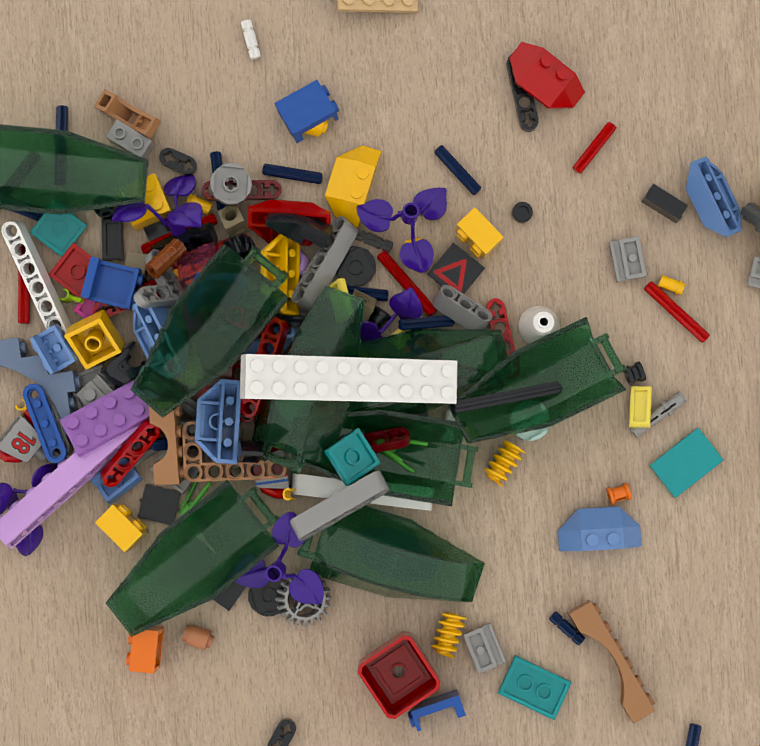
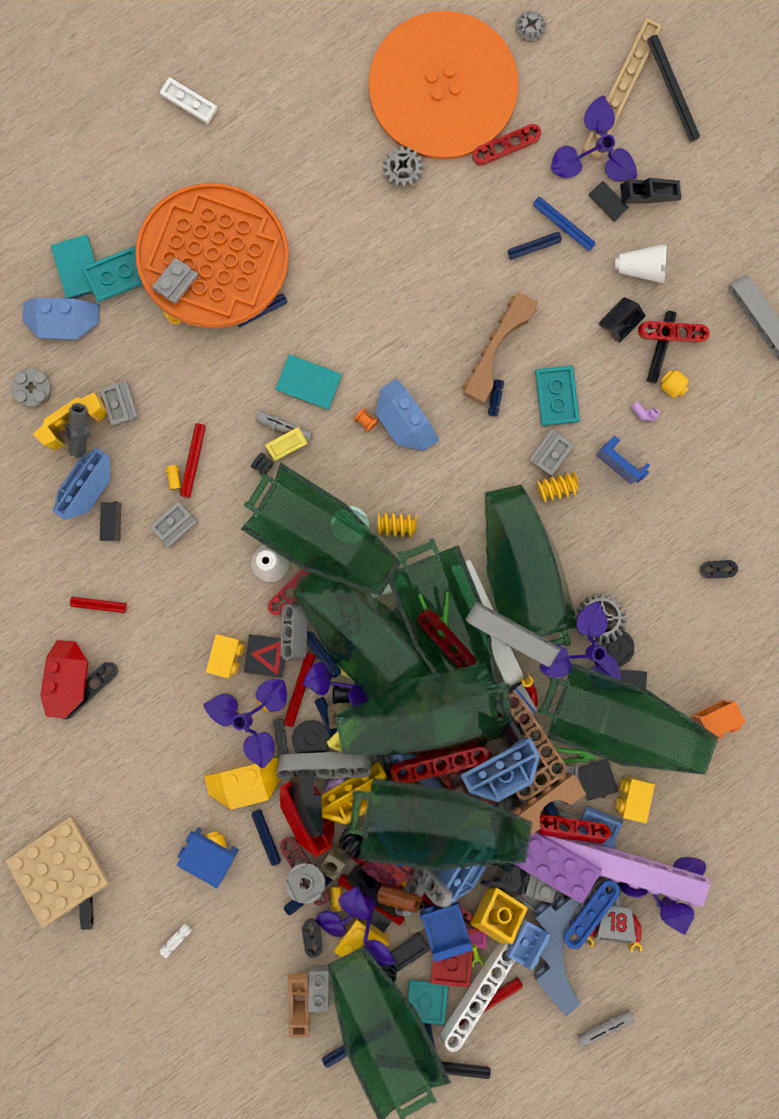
camera: 120 degrees left, 0 degrees up
nougat brick [182,624,214,651] -> none
white brick [240,354,457,404] -> none
teal tile [324,428,381,486] -> none
red plate [358,631,440,719] -> none
dark blue axle [434,145,481,195] -> none
black axle [451,381,562,414] -> none
black tile [512,202,533,223] -> none

